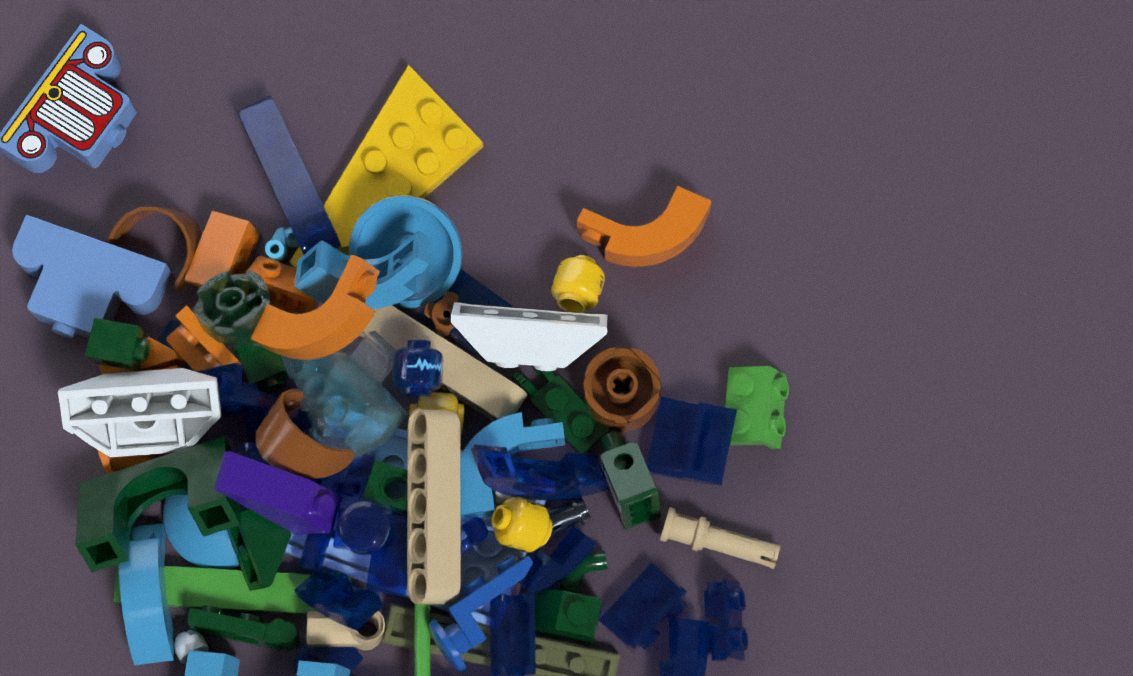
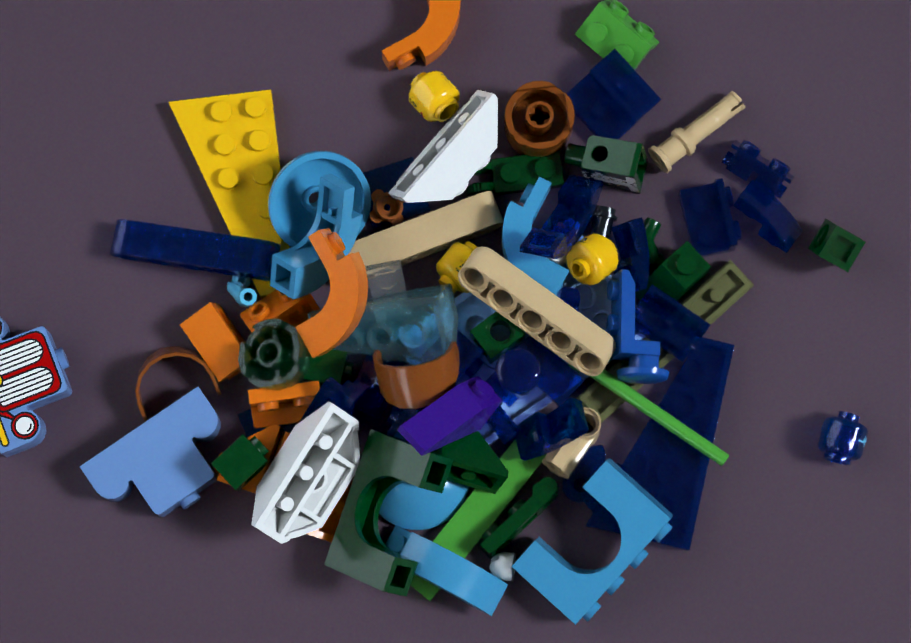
camera: 60 degrees left, 5 degrees up
clear blue head [392,340,444,397] -> none

